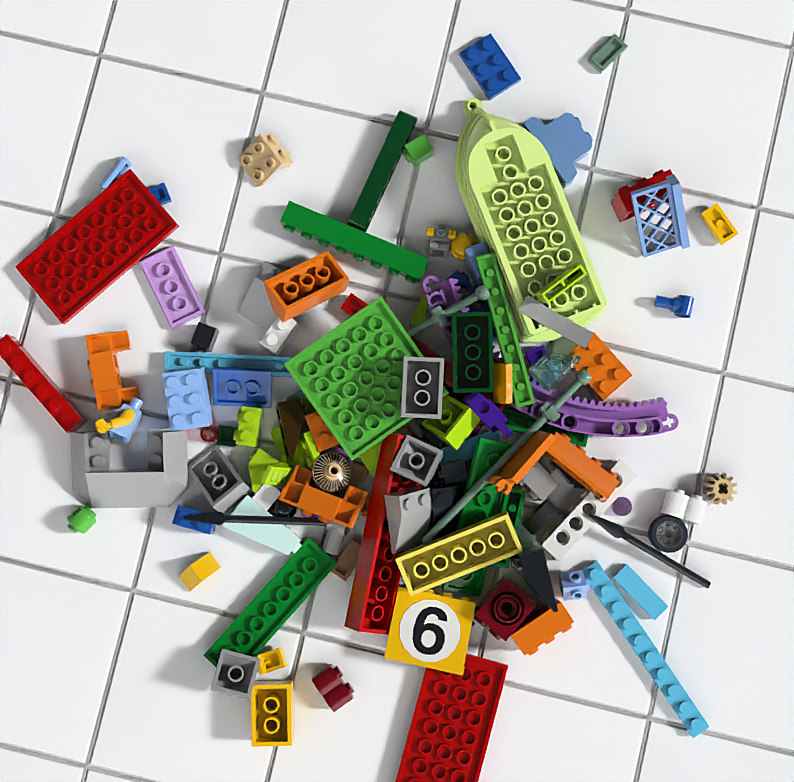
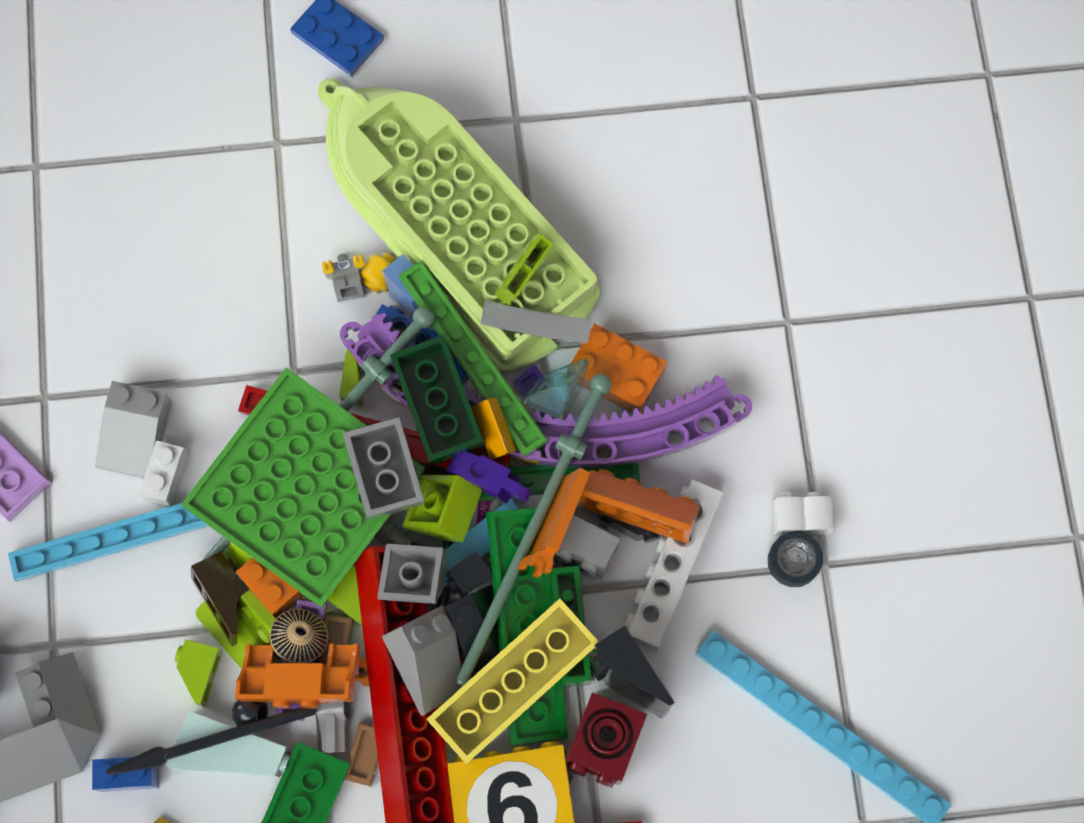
camera: 25 degrees left, 10 degrees down
light blue brick [162,367,213,431] -> none
light grey slope [188,443,253,514] -> none
black brick [190,322,220,353] -> none
clear red bush [200,425,218,443] -> none
blue plate [213,367,272,408] -> none
dark green tile [216,425,238,447] -> none
lime brick [234,406,264,448] -> none
tan bracket [238,133,294,187] -> none
white brick [252,485,282,511] -> none
lime slope [261,462,295,485] -> none
orange slope [264,250,349,323] -> none
green brick [280,201,429,284] -> none
dark green beam [347,110,417,232] -> none
bright green brick [403,134,434,166] -> none
orange brick [511,598,574,656] -> none
medium blue brick [522,113,593,189] -> none
black tyre [522,499,558,535] -> none
light blue brick [559,570,590,601] -> none
black piece [588,513,711,588] -> none
red brick [611,169,672,223] -> none
clear purple tile [611,497,632,516] -> none
medium azure tile [613,564,668,620] -> none
medium blue fence [630,174,690,258] -> none
blue pin [654,295,694,318] -> none
yellow plate [700,203,739,245] -> none
tan gear [704,473,738,505] -> none

